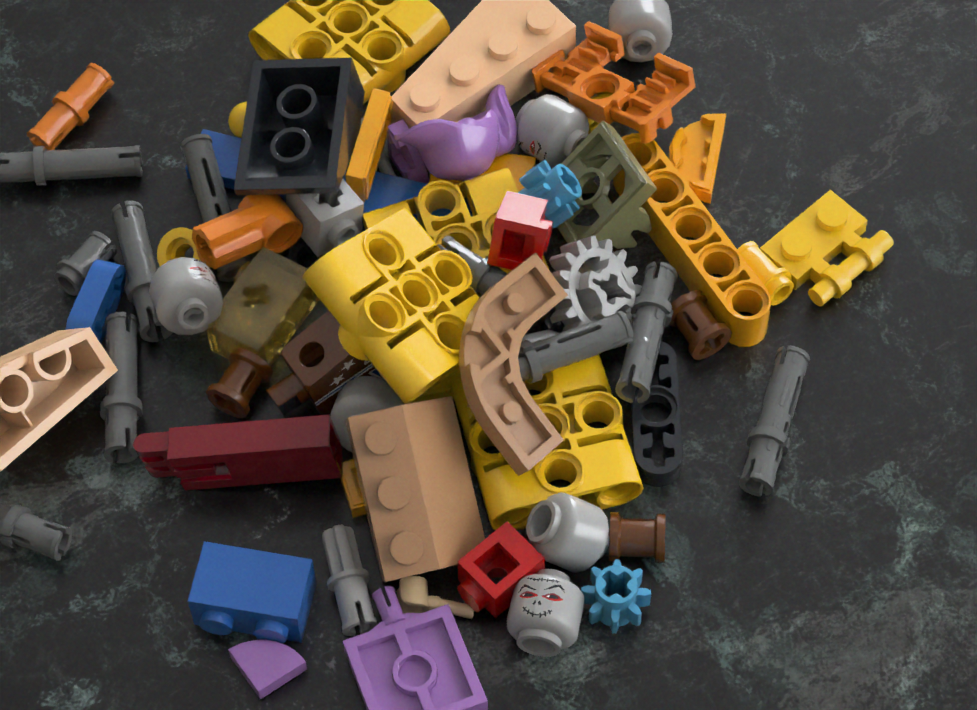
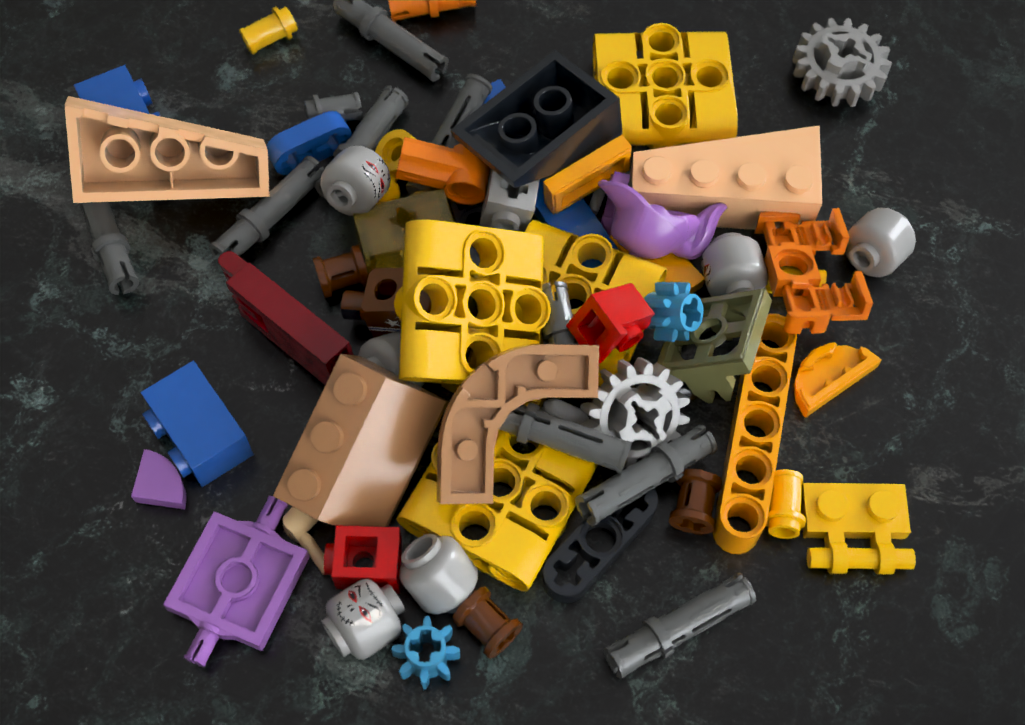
camera: 40 degrees right, 5 degrees up
light grey axle [322,524,377,636] -> none

